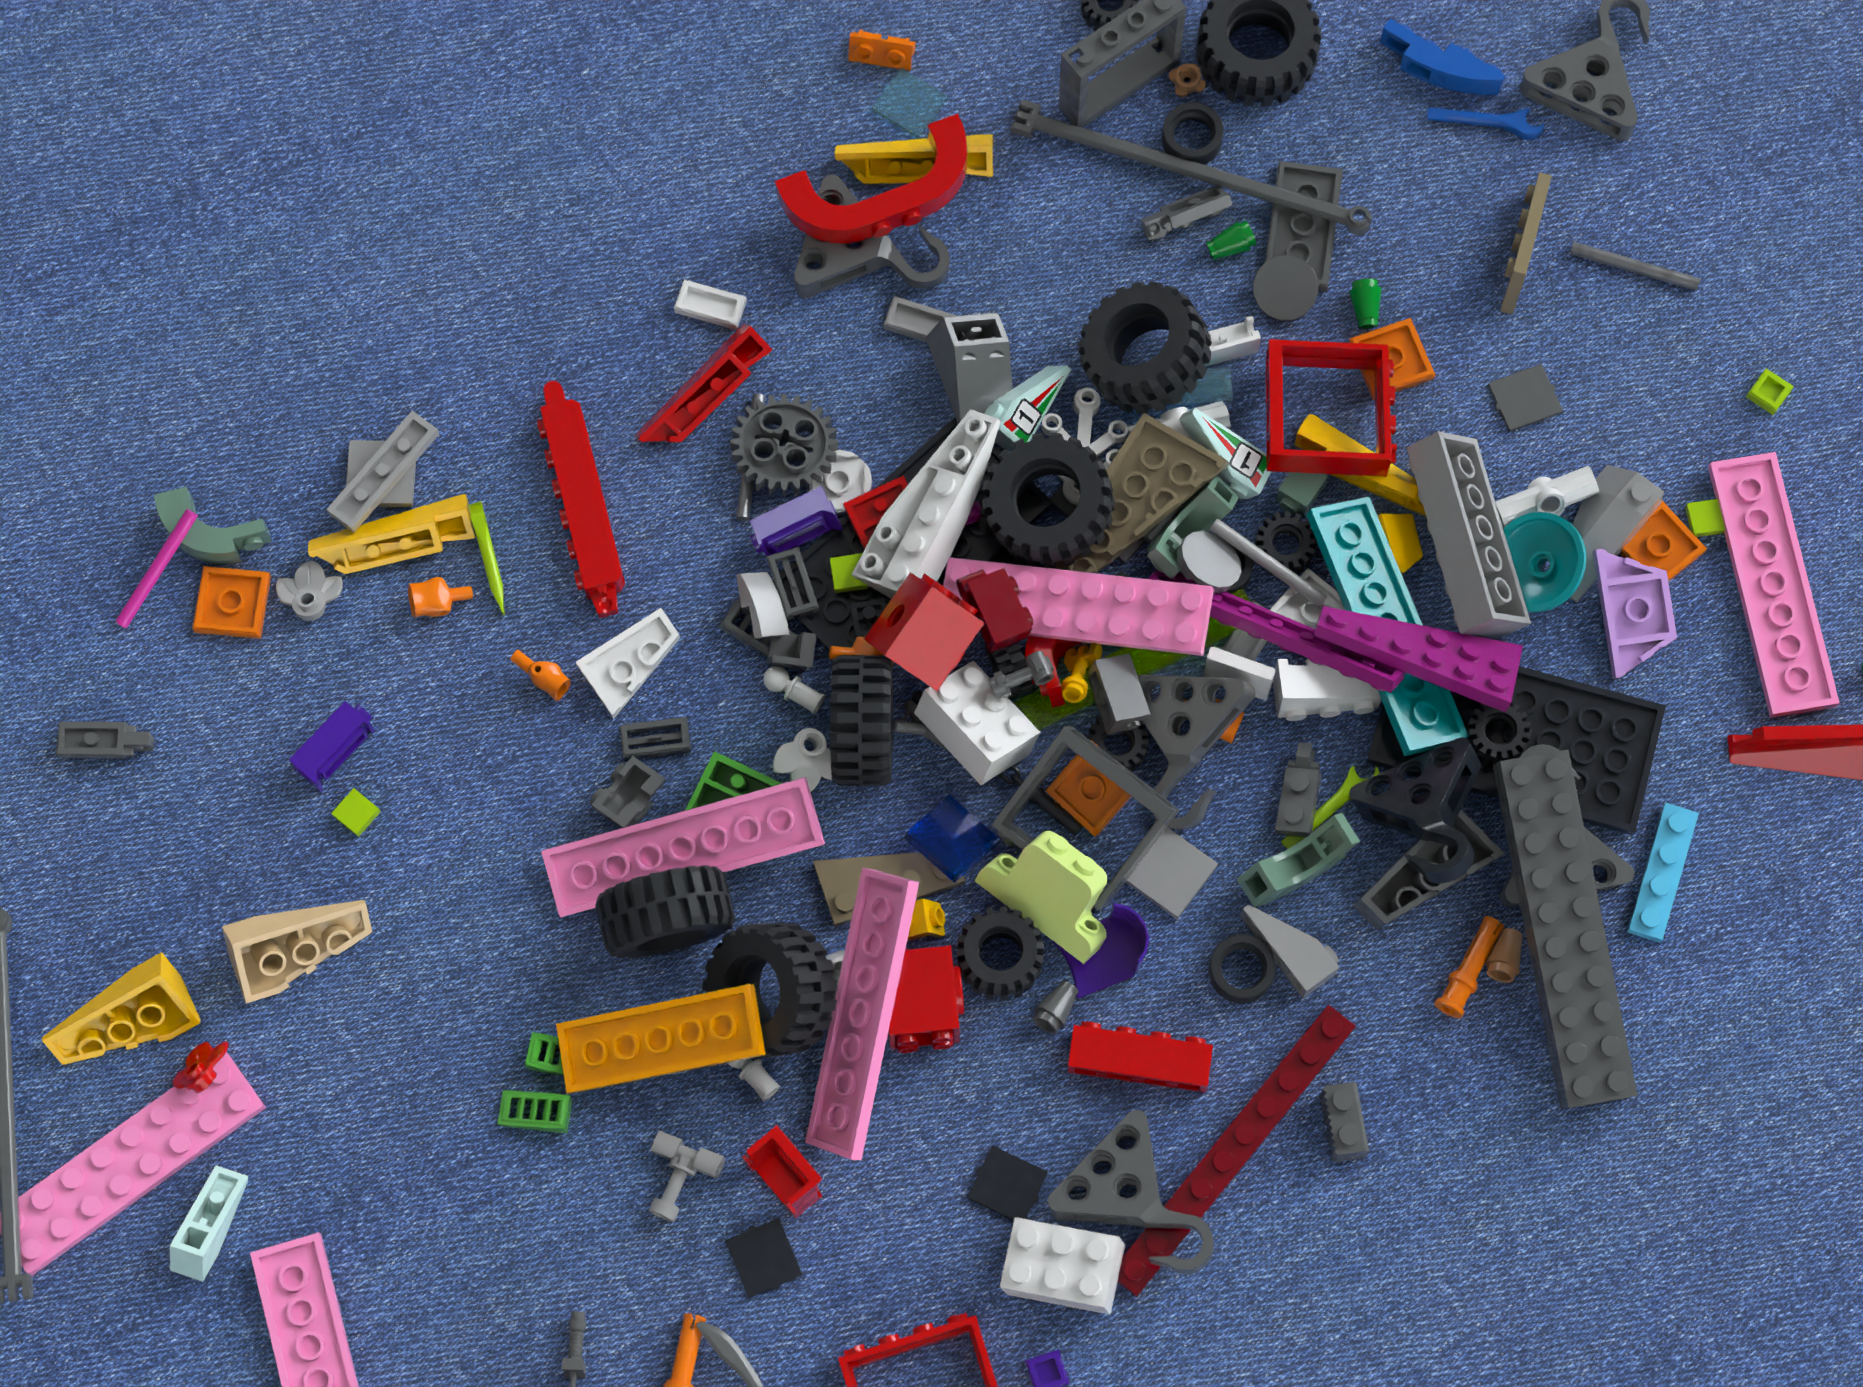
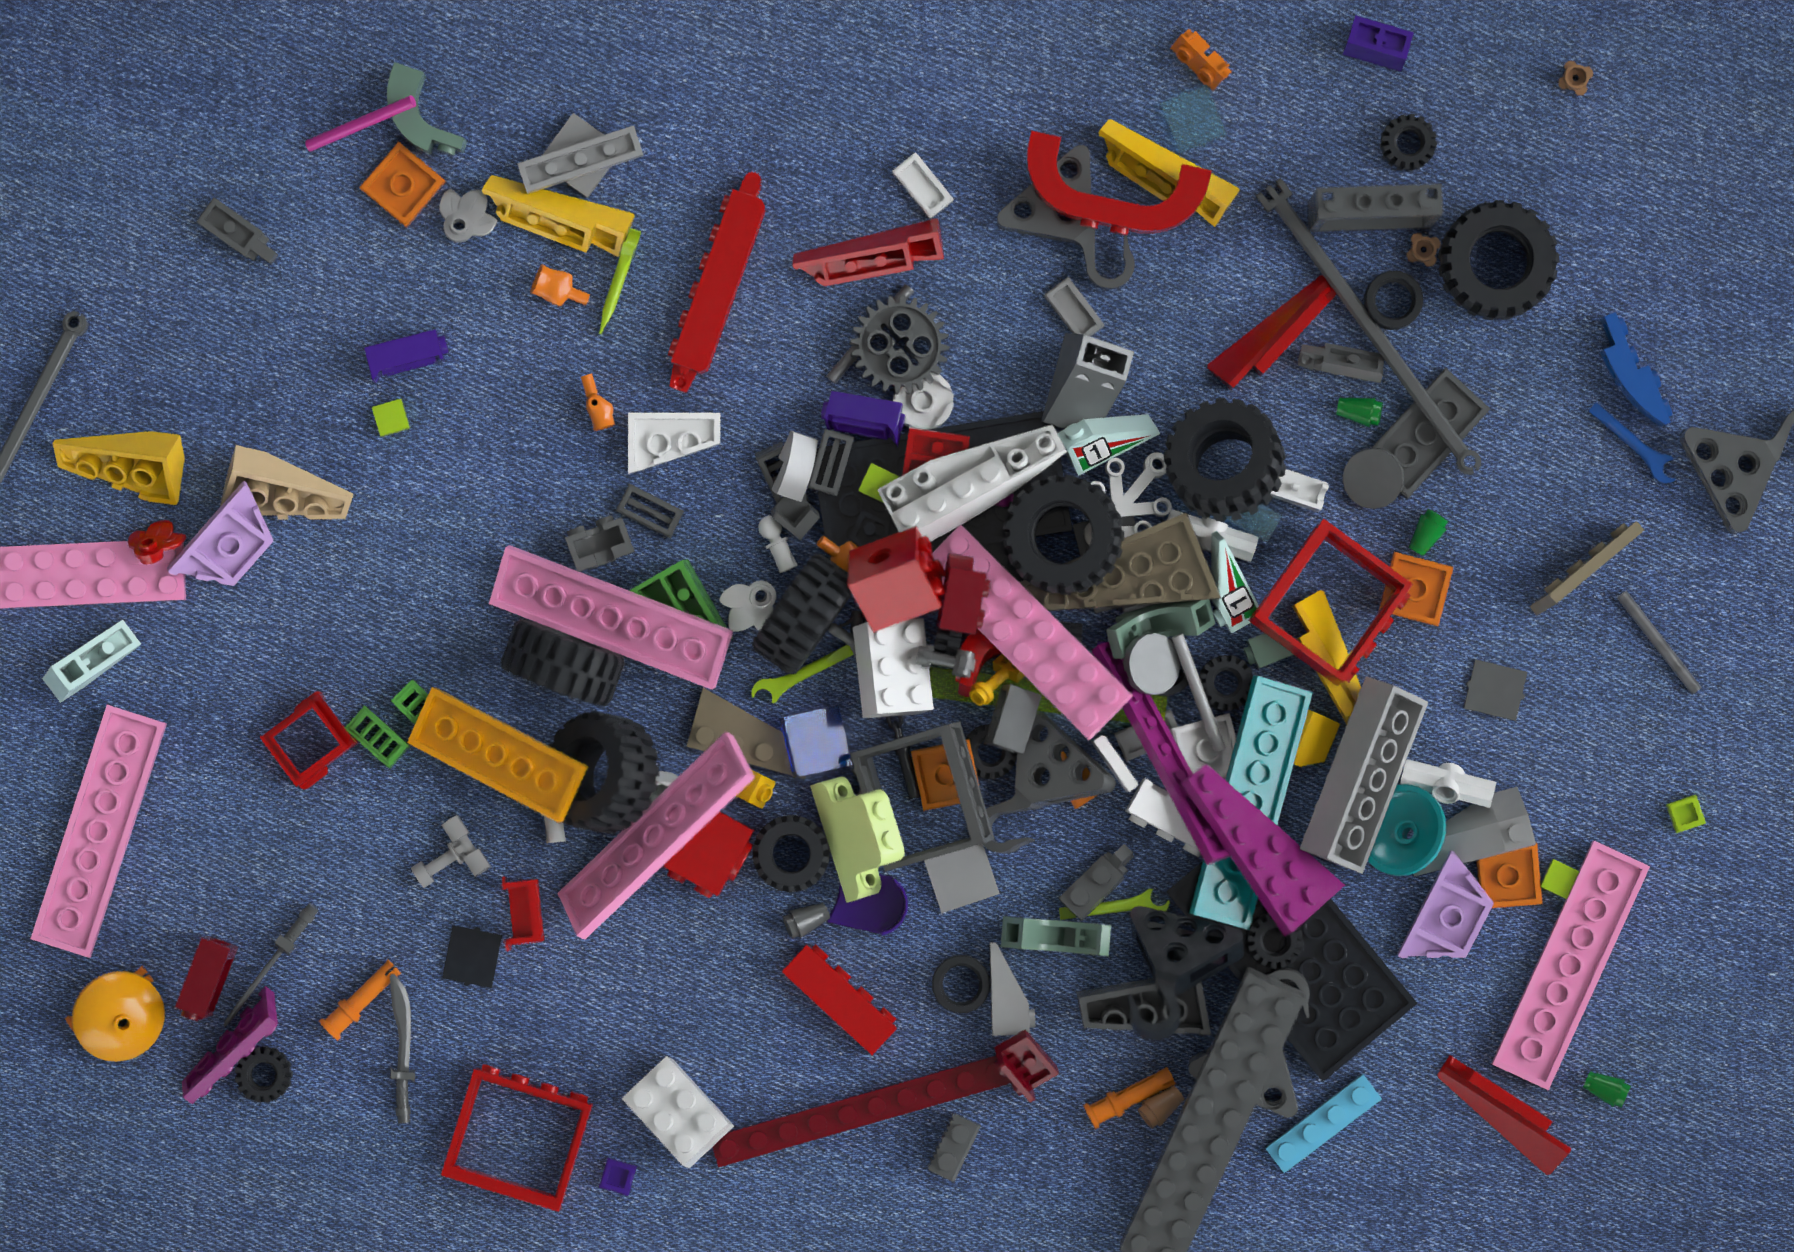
camera: 30 degrees right, 15 degrees up
black piece [967,1145,1048,1221] -> none
dark grey piece [1048,1110,1214,1274] -> none
none -> lavender wing [167,480,273,586]
none -> red piece [260,691,359,789]
none -> lime piece [751,645,854,704]
none -> dark red bracket [994,1029,1059,1103]
none -> red wedge [1207,275,1337,390]

